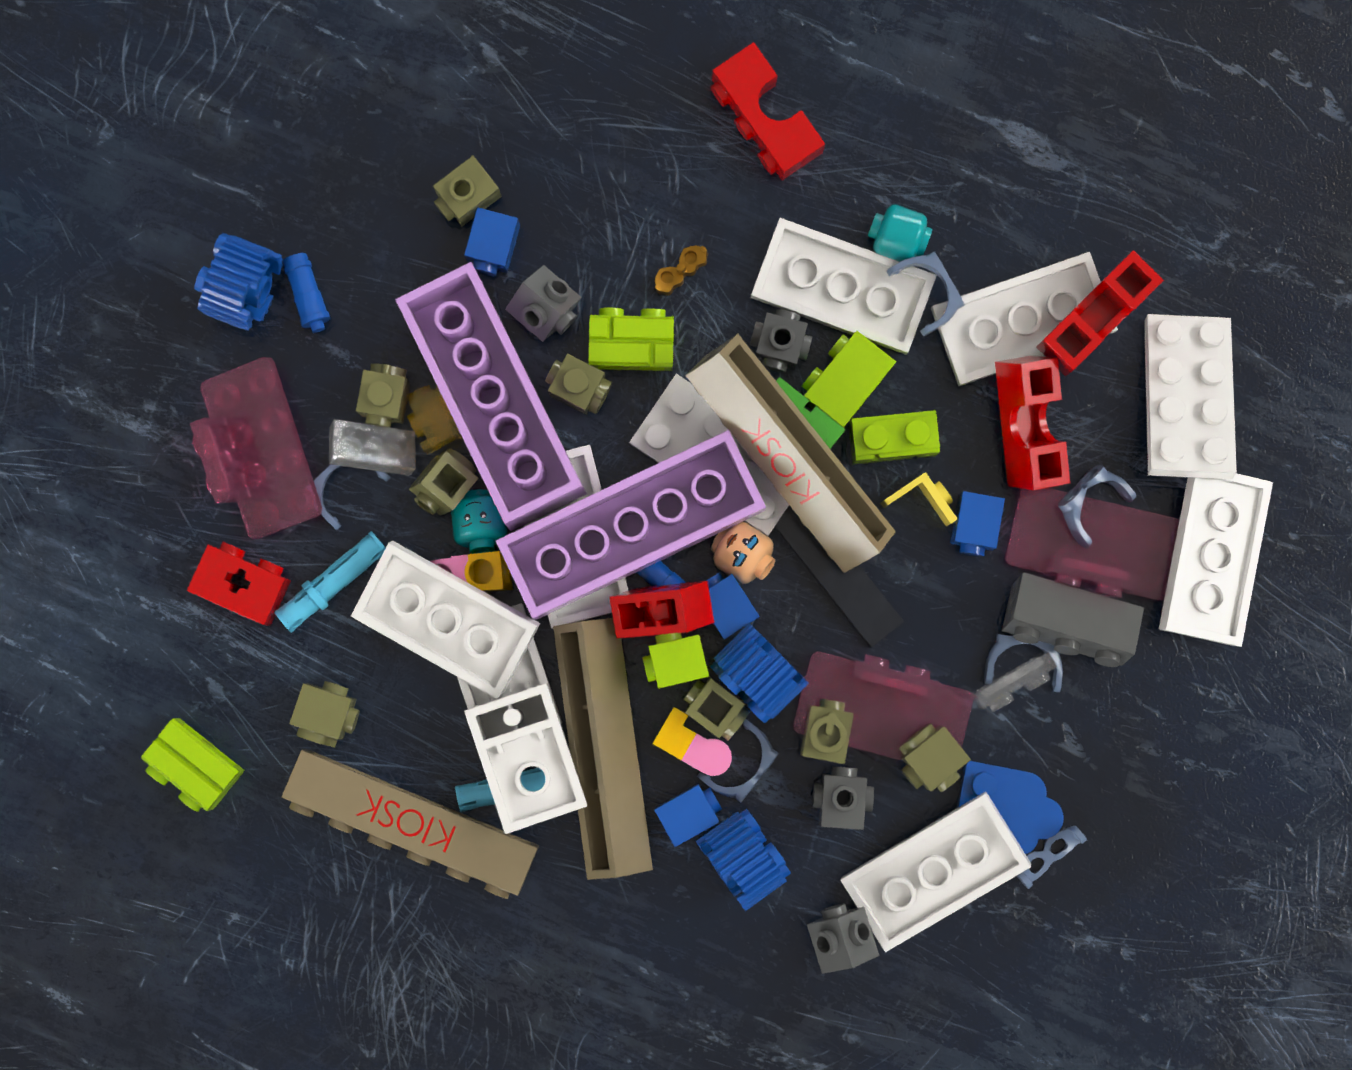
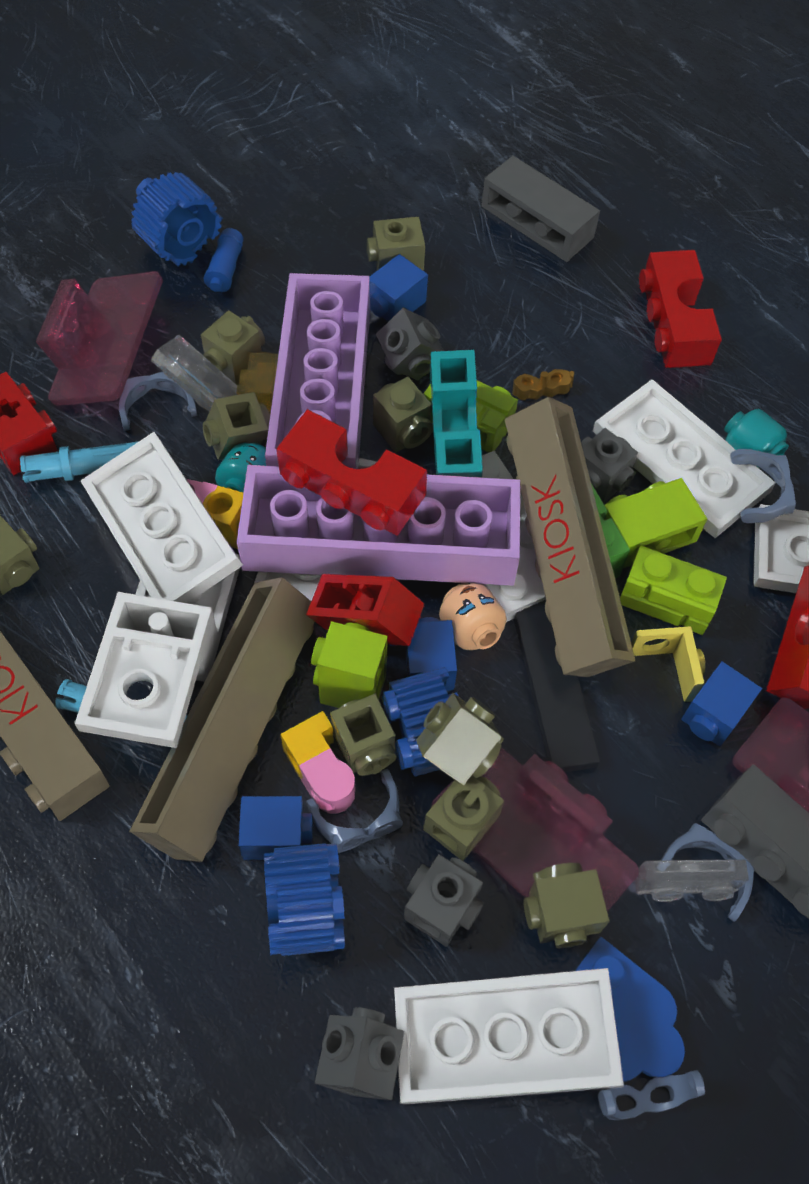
camera: 30 degrees right, 25 degrees down
none -> red arch [276,409,427,536]
none -> brick [416,693,504,786]
none -> teal arch [430,350,483,478]
none -> dark grey brick [481,156,600,262]

